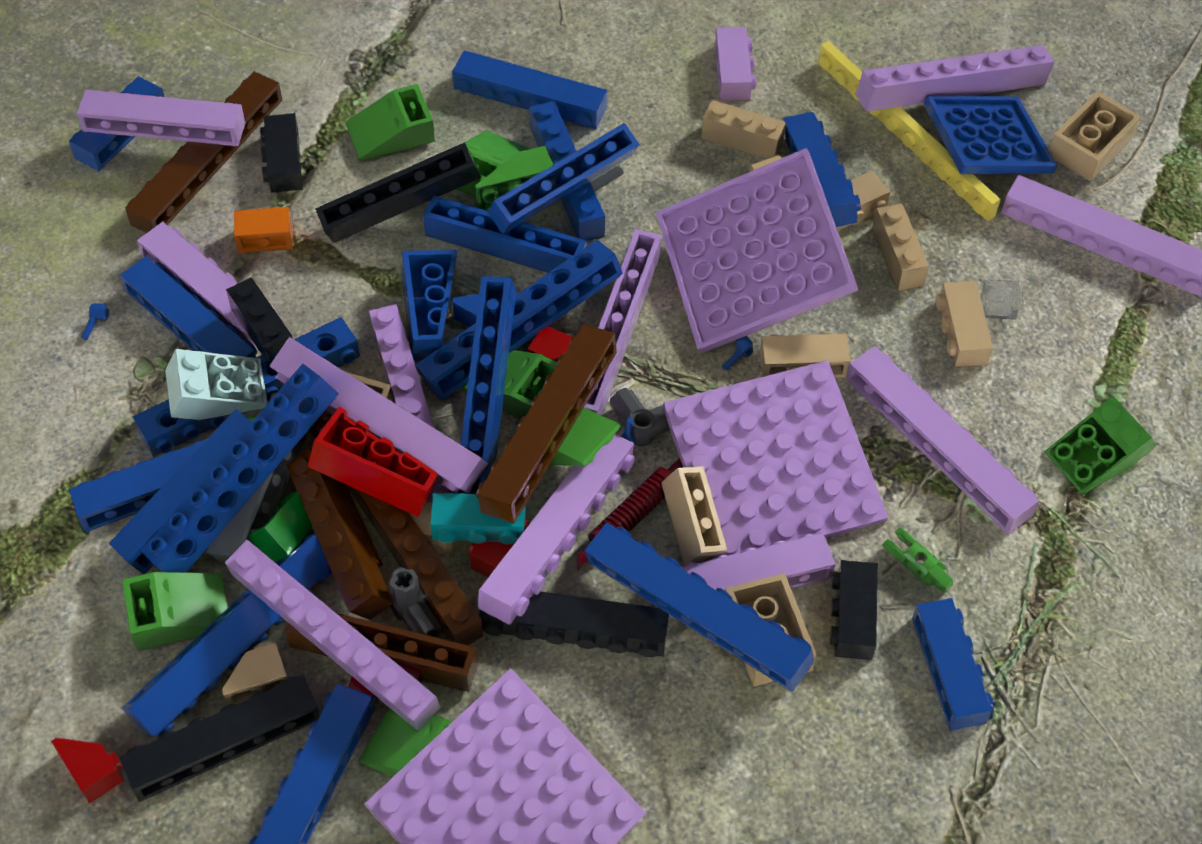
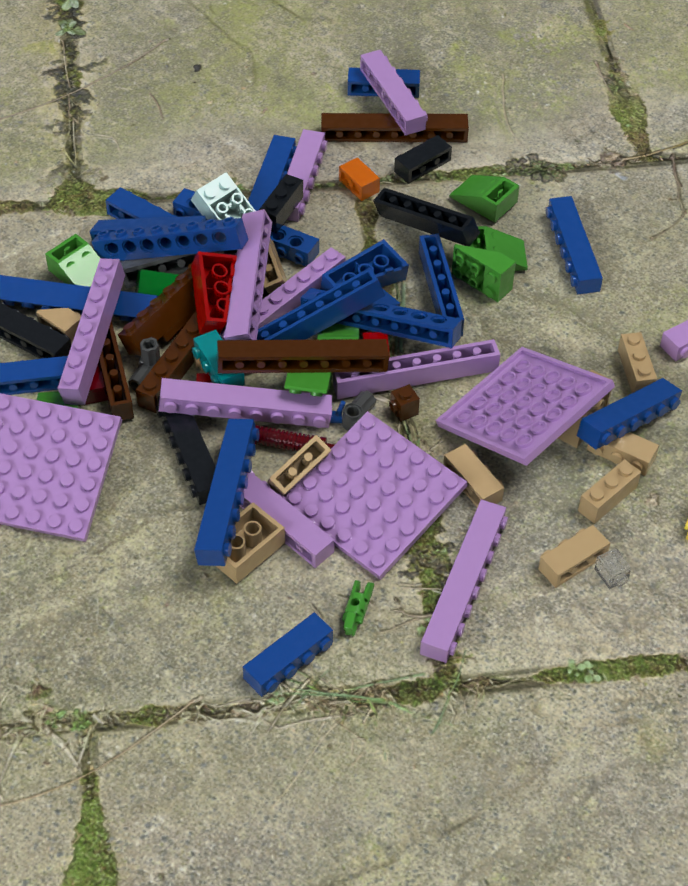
camera: 60 degrees right, 5 degrees down
blue hand [81,303,109,340] -> none
blue brick [487,123,640,234] -> none
blue brick [529,101,605,241] -> none
dark grey piece [590,166,623,192] -> none
blue hand [722,336,753,371] -> none
black brick [829,560,878,660] -> none
bright green slope [1044,396,1156,495] -> none
none -> reddish brown brick [389,384,420,422]

